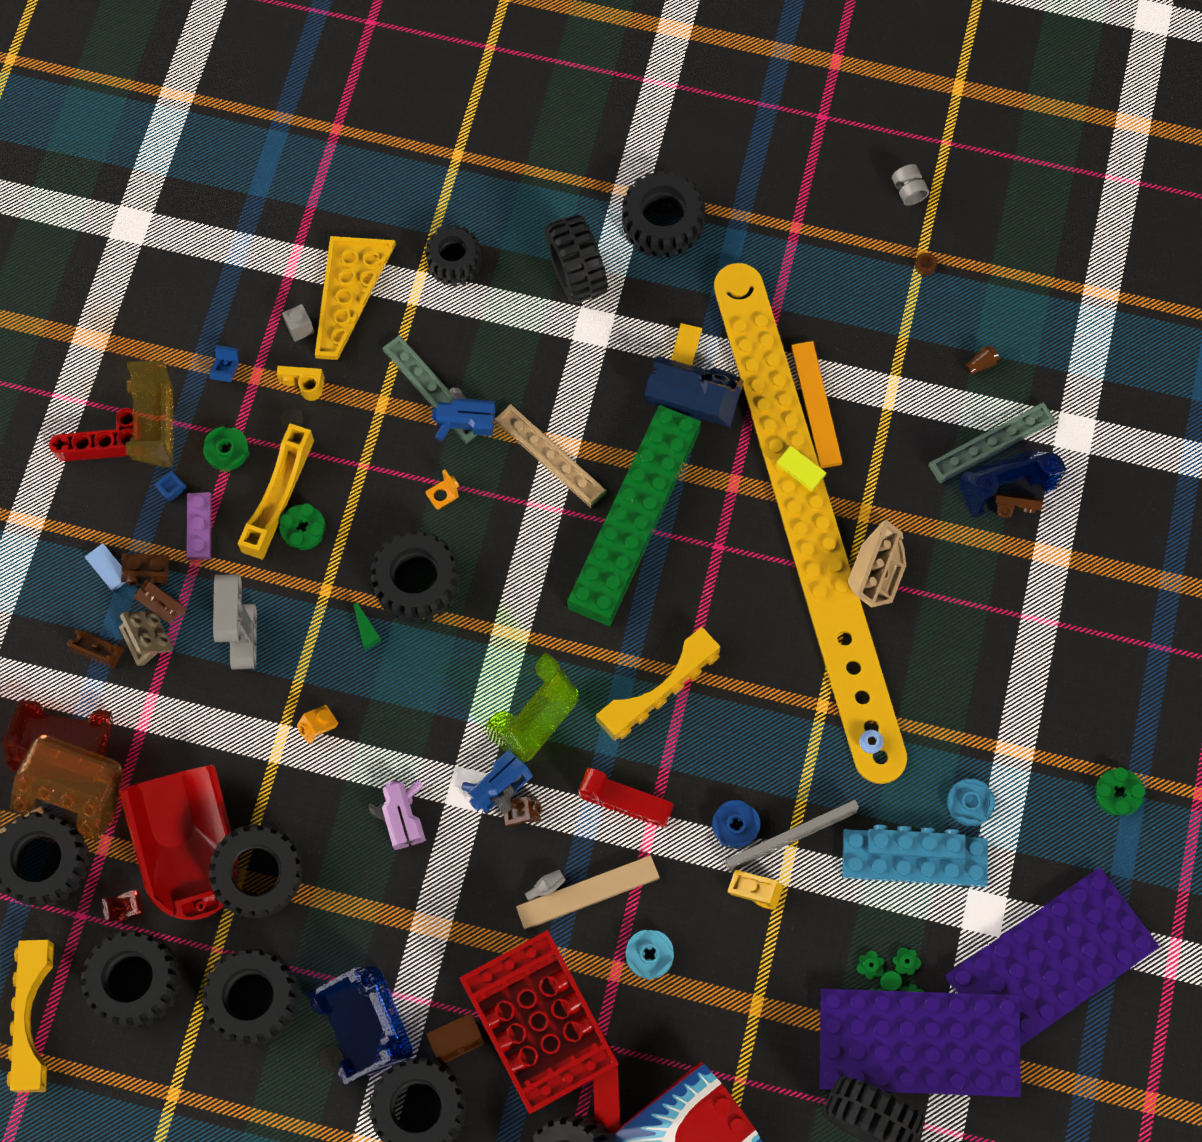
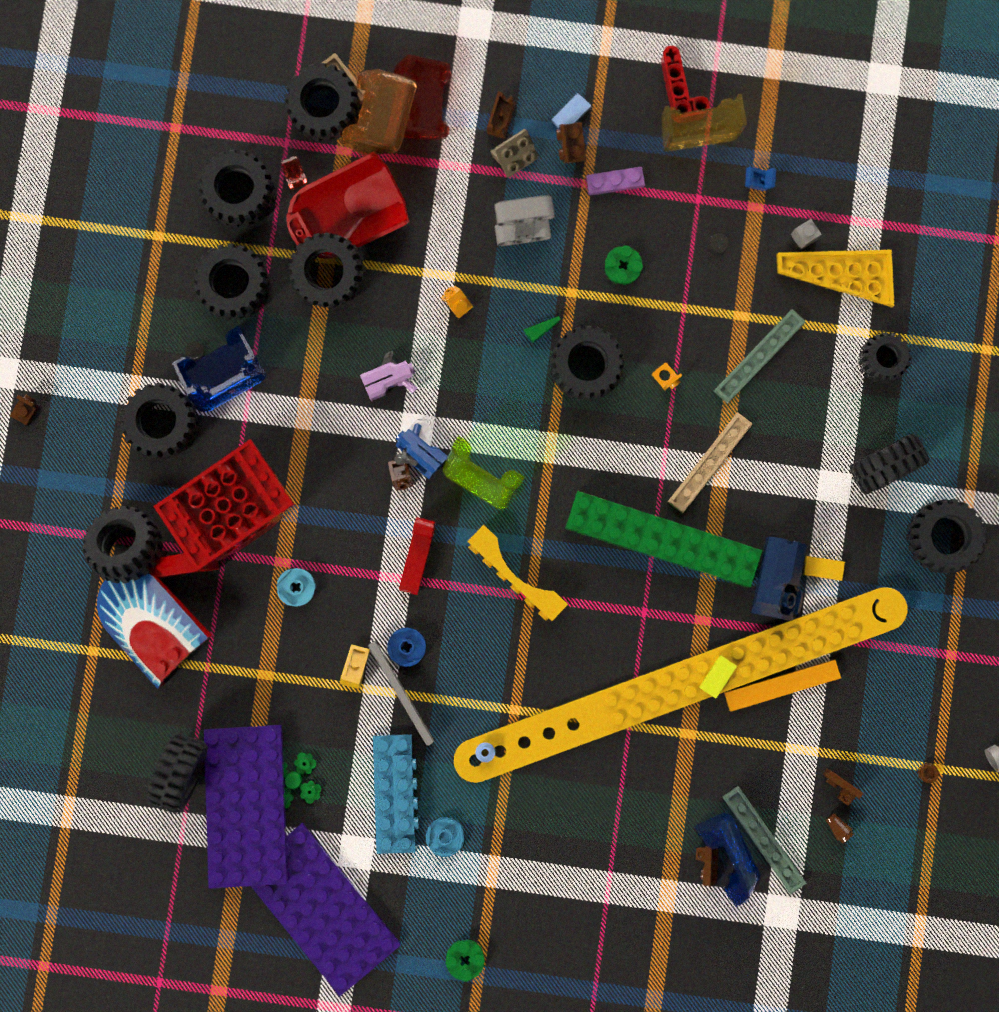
camera: 80 degrees right, 15 degrees up
yellow arch [7,940,54,1093] -> none
reddish brown bracket [134,579,187,624] -> none
blue tile [154,470,187,503] -> none
green plate [203,426,249,472] -> none
yellow arch [238,423,314,560] -> none
yellow plate [277,366,325,401] -> none
reddish brown hinge [426,1013,485,1064] -> none
blue piece [432,388,496,441] -> none
tan tile [516,855,660,930] -> none
light grey piece [525,870,566,901] -> none
tan wedge [847,520,906,608] -> none
none -> reddish brown hinge [823,769,863,805]

